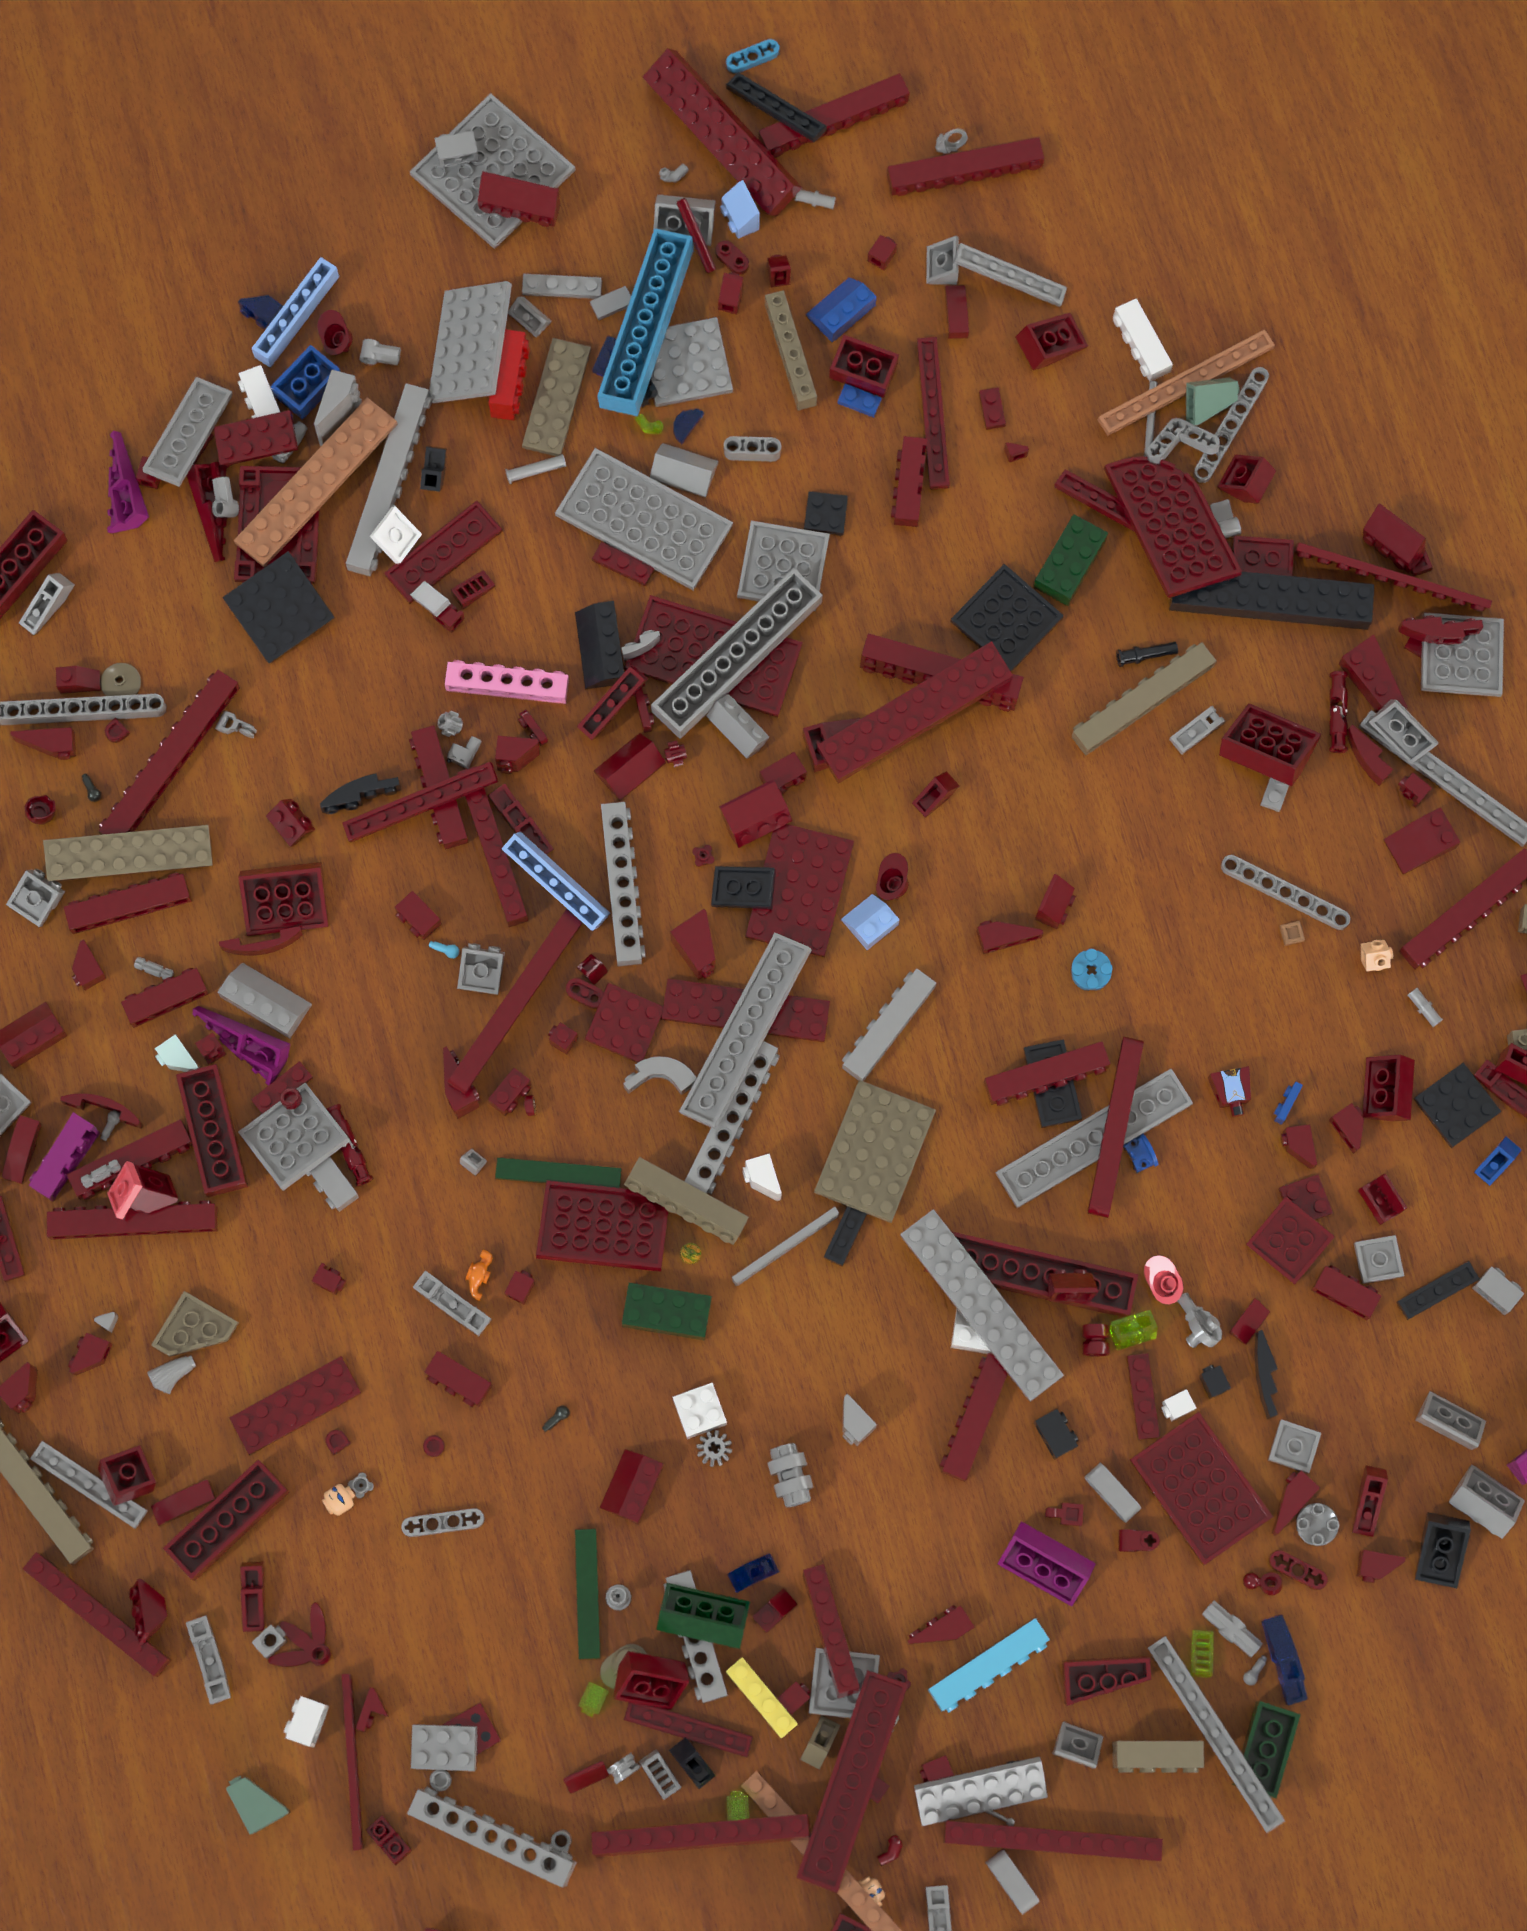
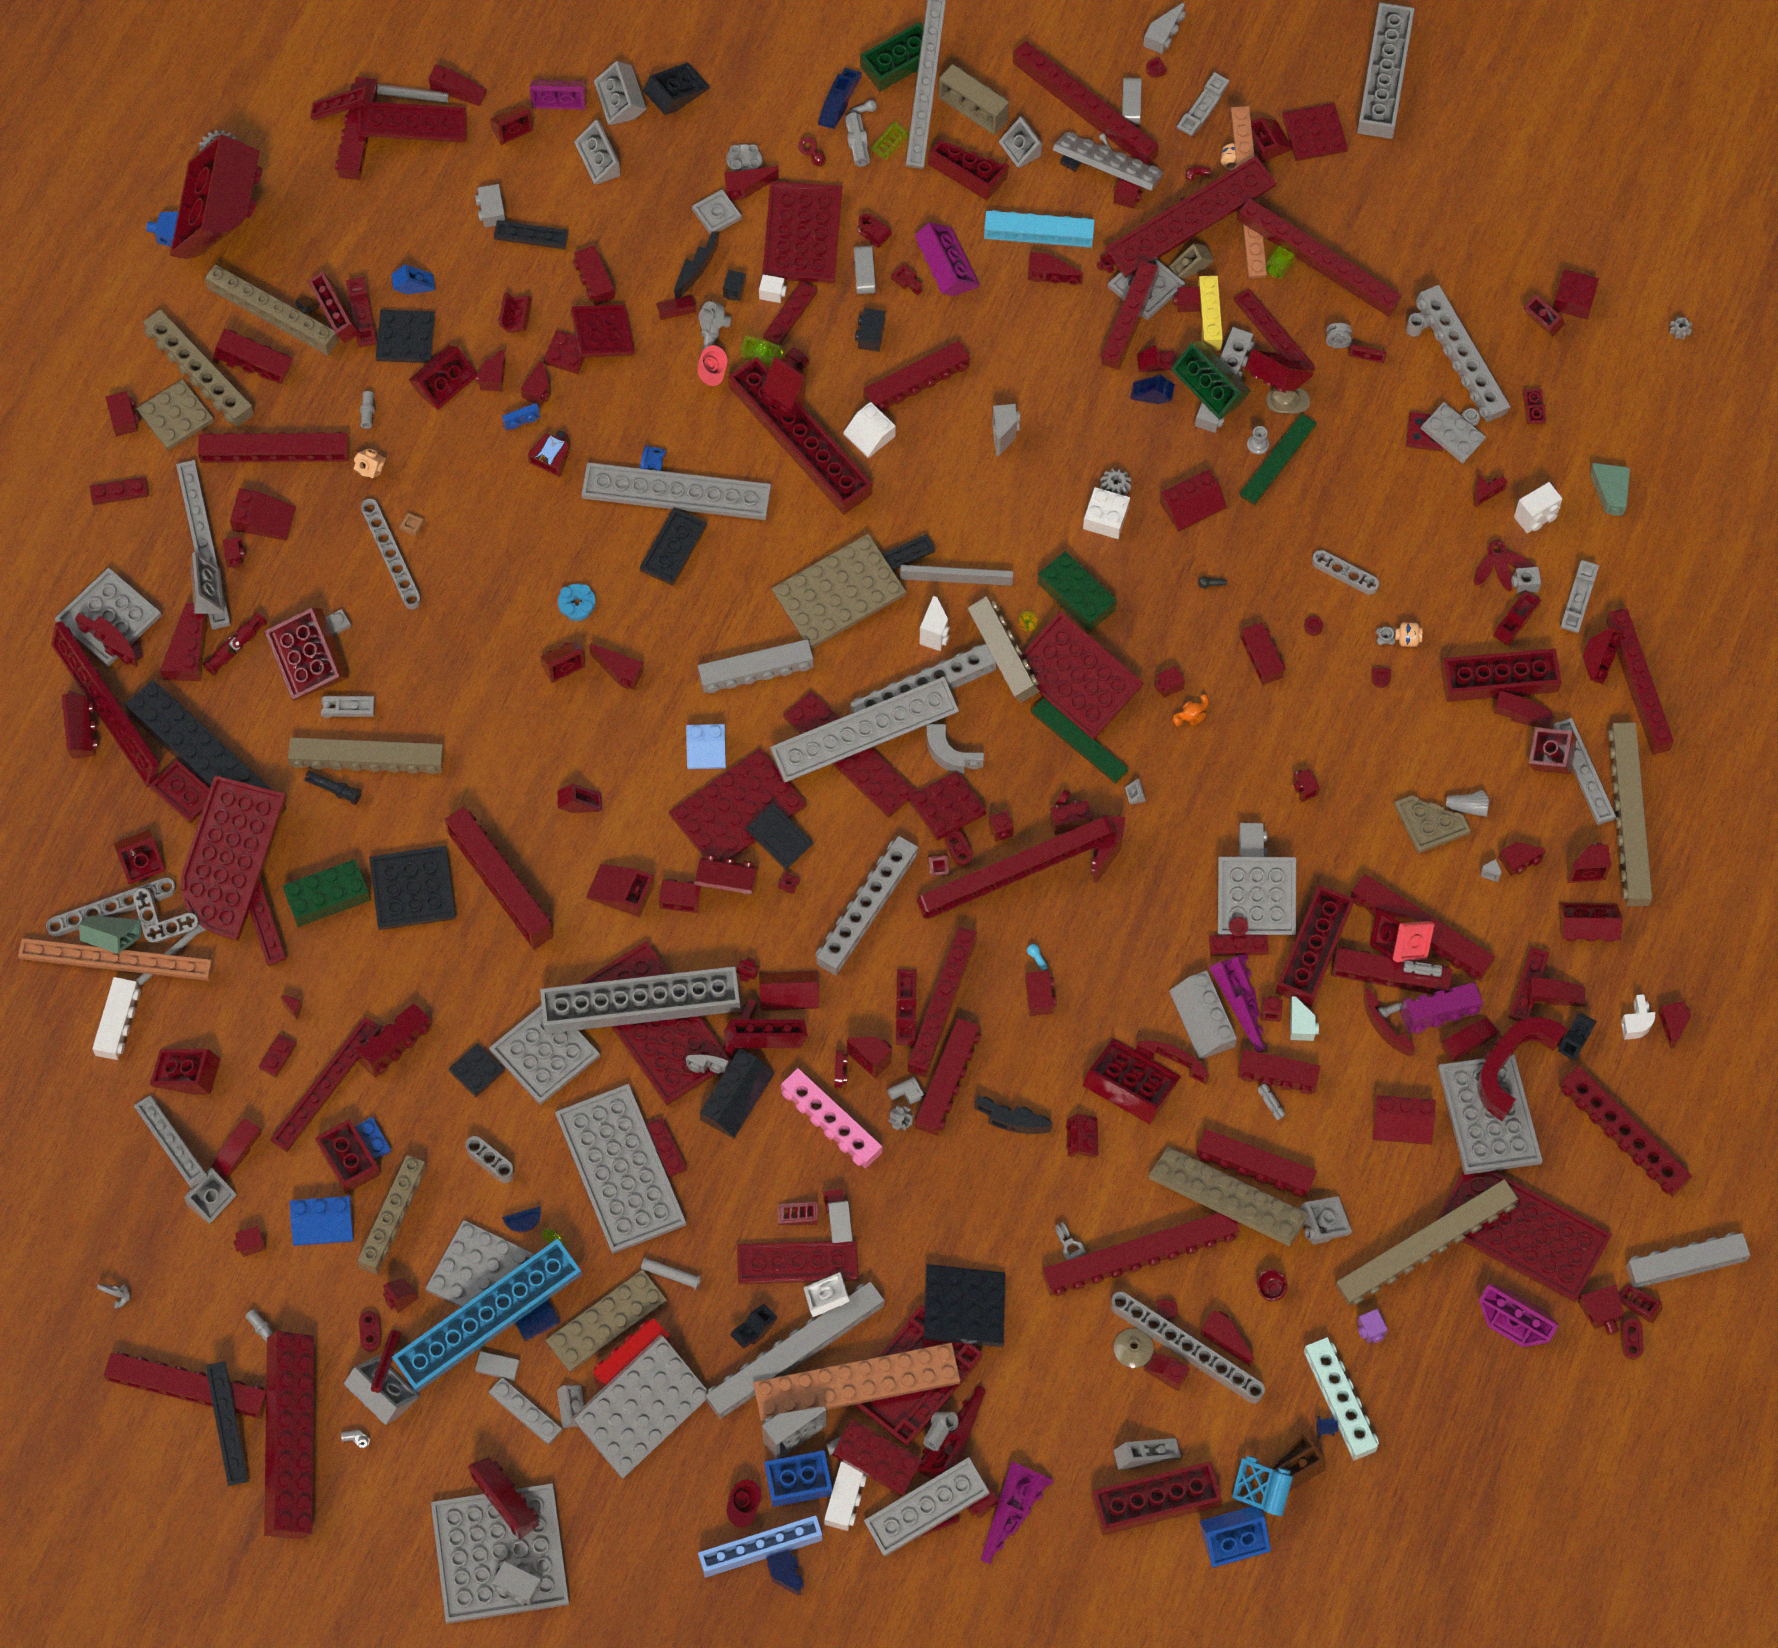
camera: 140 degrees left, 10 degrees down
dark red slope [72,939,106,990] -> none
pearl dark grey piece [82,774,101,802] -> none
dark red plate [229,1356,362,1455] -> none
dark red piece [326,1104,374,1186] -> none
dark red plate [342,762,499,842] -> none
dark red tile [342,1674,364,1851] -> none
light grey piece [359,339,401,366] -> none
light grey slope [413,1271,492,1336] -> none
light grey plate [457,943,505,995] -> none
light blue brick [502,831,611,931] -> none
clear neon green brick [578,1682,609,1717] -> none
light grey slope [639,1750,682,1800] -> none
light grey slope [650,443,718,498] -> none
black slope [669,1737,716,1789] -> none
dark red slope [670,909,716,980] -> none
light grey brick [706,694,769,758] -> none
light blue slope [720,180,760,239] -> none
dark azure beam [726,39,779,74] -> none
dark red slope [767,255,791,288] -> none
light grey piece [767,1443,814,1508] -> none
dark red brick [817,641,1013,784] -> none
dark red piece [876,853,909,900] -> none
dark red brick [887,137,1044,196] -> none
light grey plate [900,1209,1064,1402] -> none
dark red brick [983,1041,1110,1106] -> none
dark red beam [1087,1036,1144,1218] -> none
light grey panel [1210,500,1241,538] -> none
dark red beam [1268,1550,1328,1590] -> none
dark red slope [1347,724,1393,786] -> none
dark red slope [1352,1465,1388,1537] -> none
light grey plate [1354,1235,1404,1284] -> none
dark red slope [1356,1550,1406,1583] -> none

